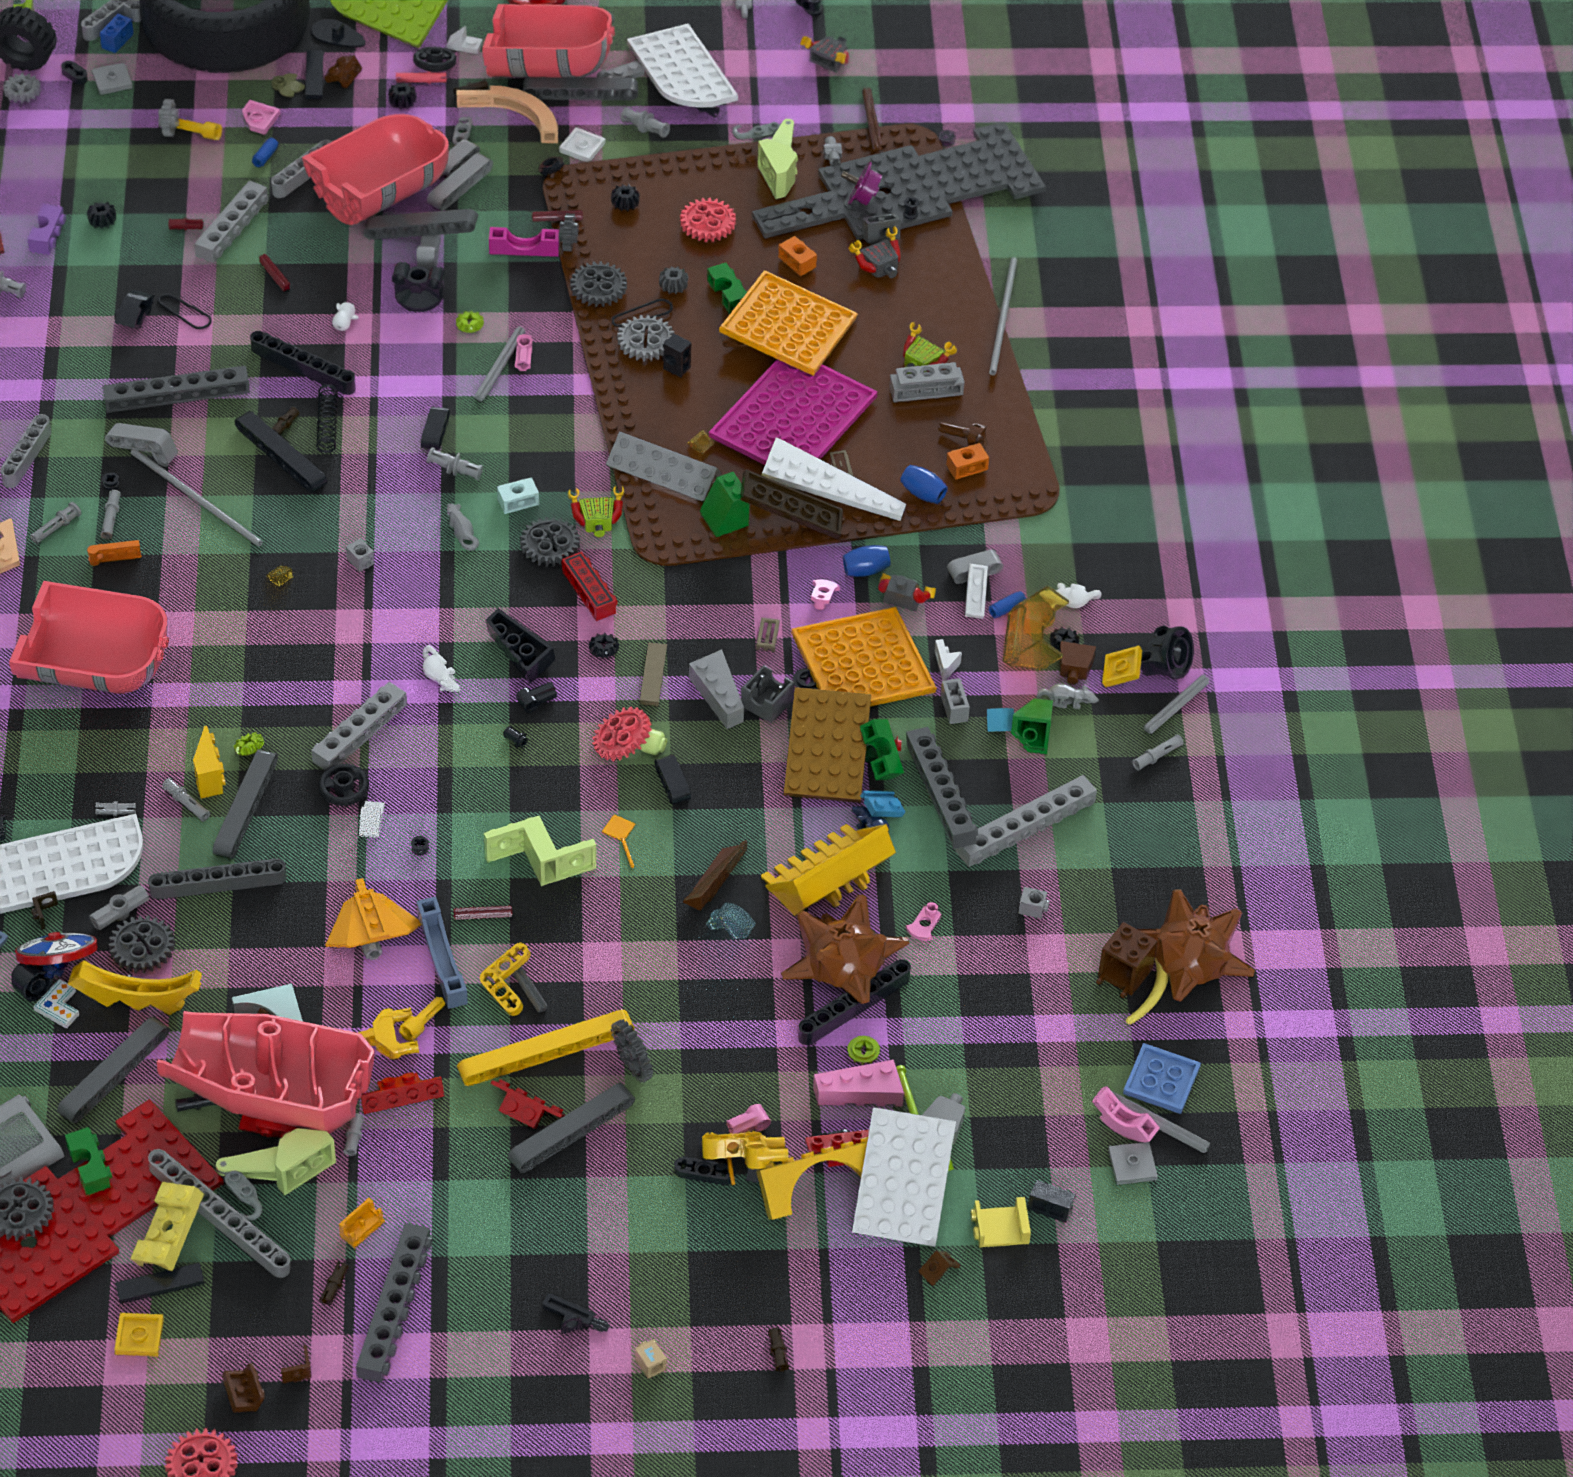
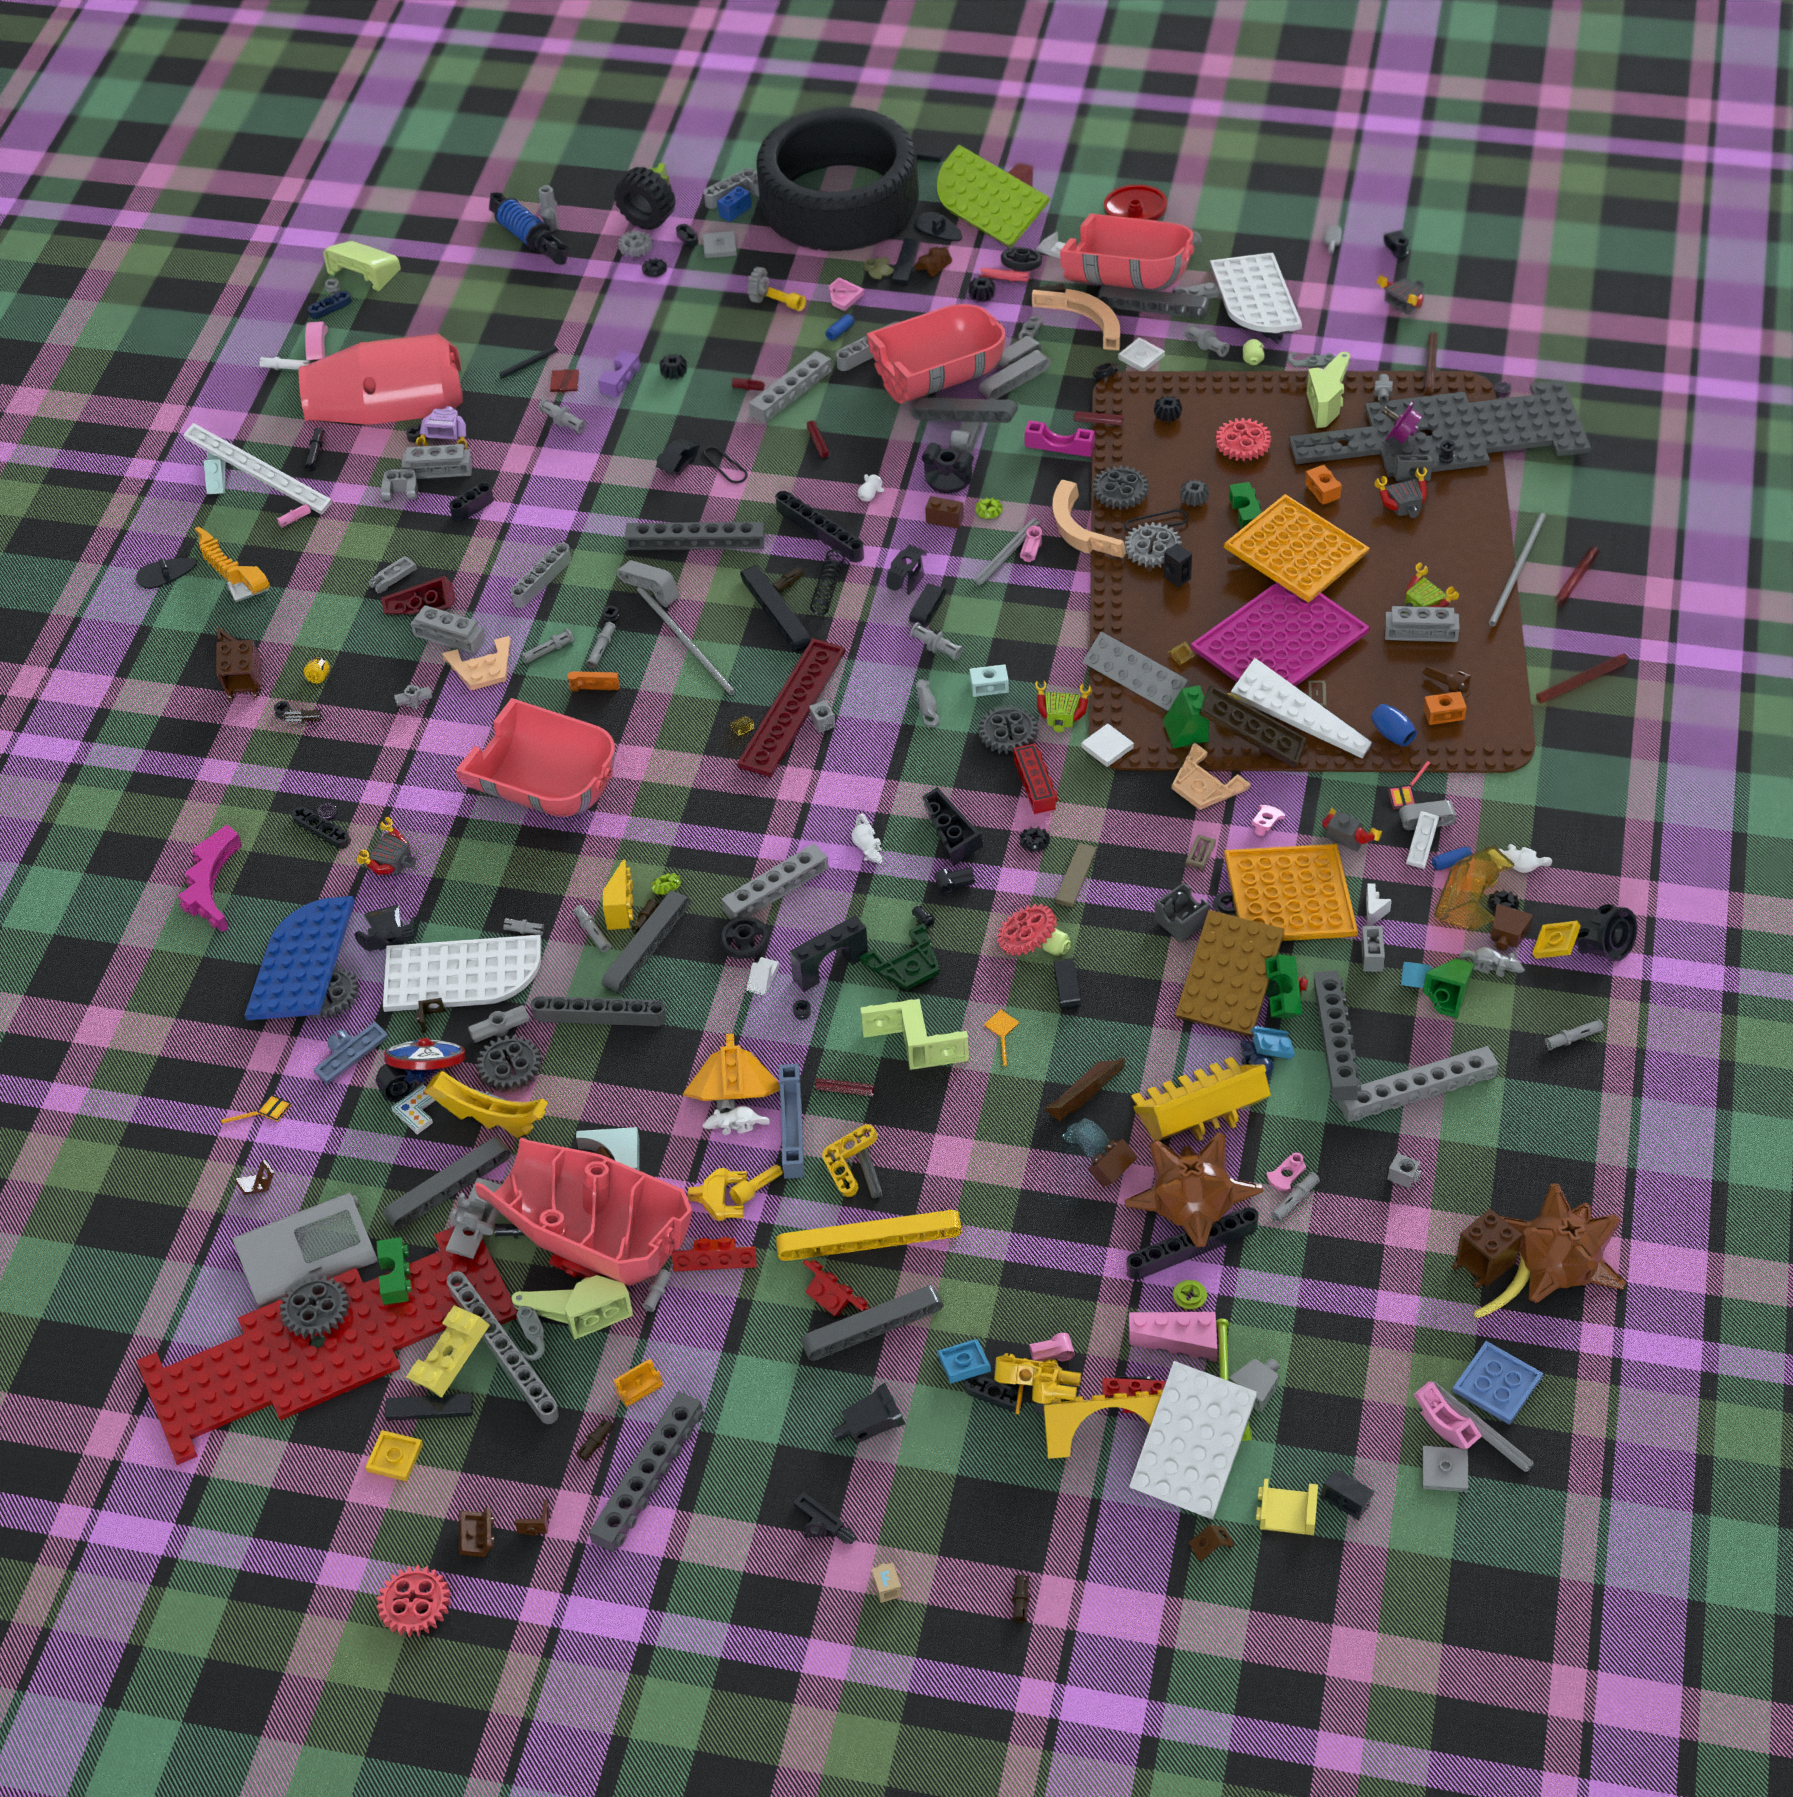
camera: 20 degrees right, 0 degrees up
dark grey gear [559,213,579,251] -> none
dark grey gear [611,1019,653,1083] -> none
light grey wedge [689,650,744,729] -> none
blue piece [842,545,891,577] -> none
light grey axle [1144,675,1210,734] -> none
none -> light grey piece [445,1178,501,1259]
none -> dark brown pin [632,899,659,934]
none -> black gear [642,258,667,277]
none -> white animal [702,1106,770,1135]
none -> dark red plate [737,638,845,777]
none -> black arch [790,915,868,992]
none -> black piece [831,1383,906,1444]
none -> dark green wing [860,923,940,991]
none -> black piece [886,544,927,595]
none -> reddish brown brick [925,496,964,529]
none -> dark azure plate [937,1339,991,1384]
none -> light nougat arch [1052,480,1126,558]
none -> white tile [1081,724,1134,767]
none -> reddish brown brick [1088,1138,1138,1187]
none -> light nougat wing [1171,743,1250,810]
none -> yellowish green head [1243,339,1265,365]
none -> light grey pin [1271,1172,1320,1223]
none -> piece [1388,761,1430,809]
none -> clear red axle [1536,653,1628,704]
none -> clear red piece [1555,546,1600,606]

